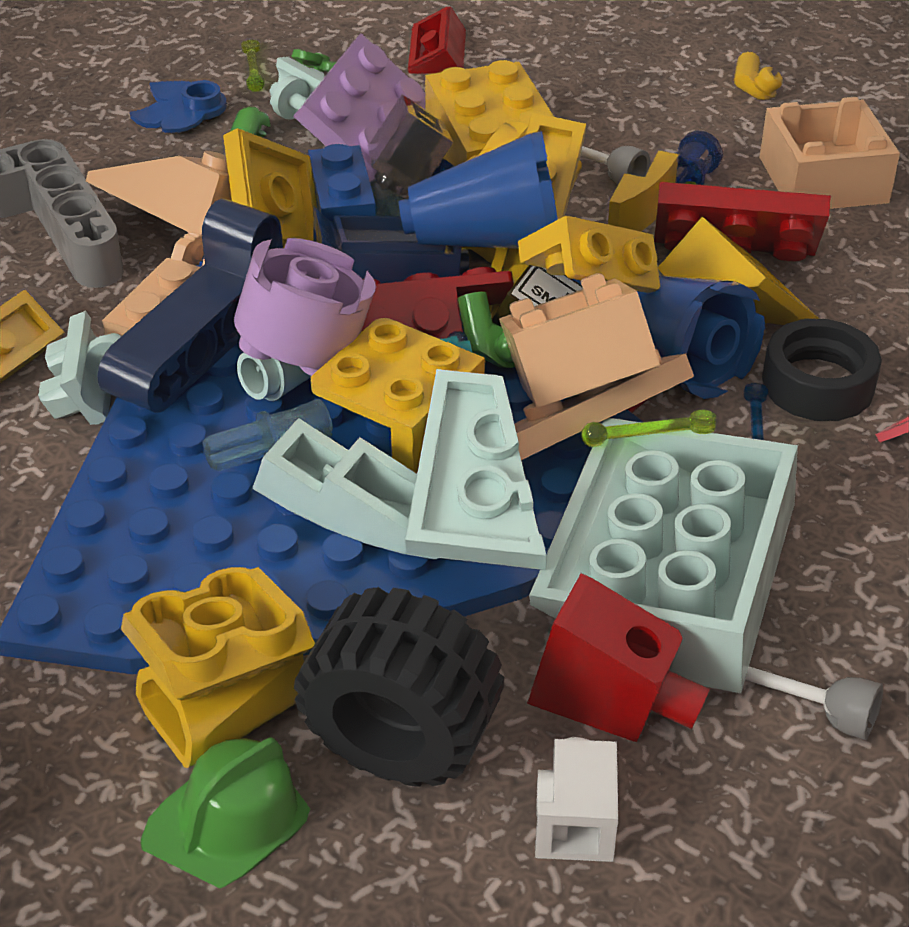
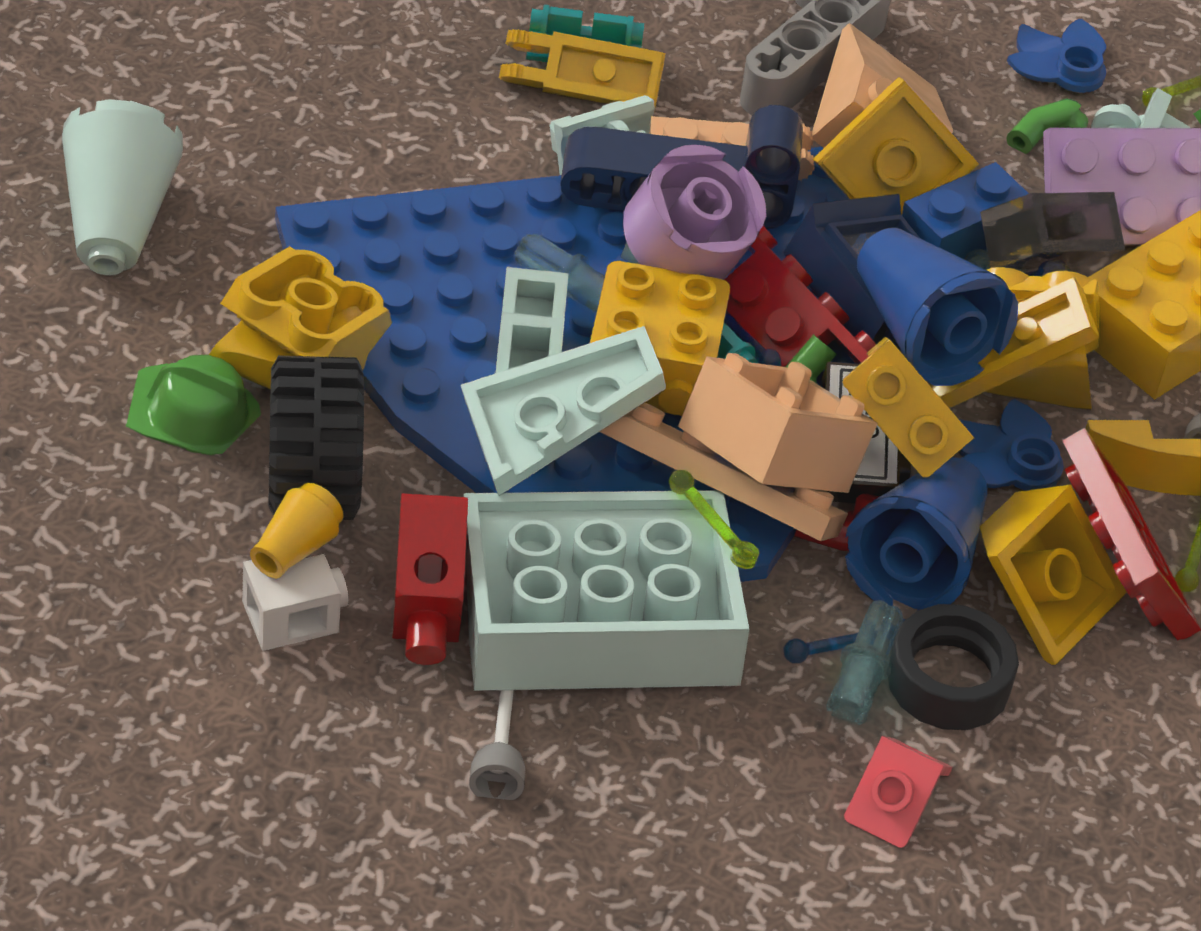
camera: 60 degrees right, 5 degrees up
none -> yellow cone [250,483,343,579]
none -> clear light blue axle [826,600,903,725]

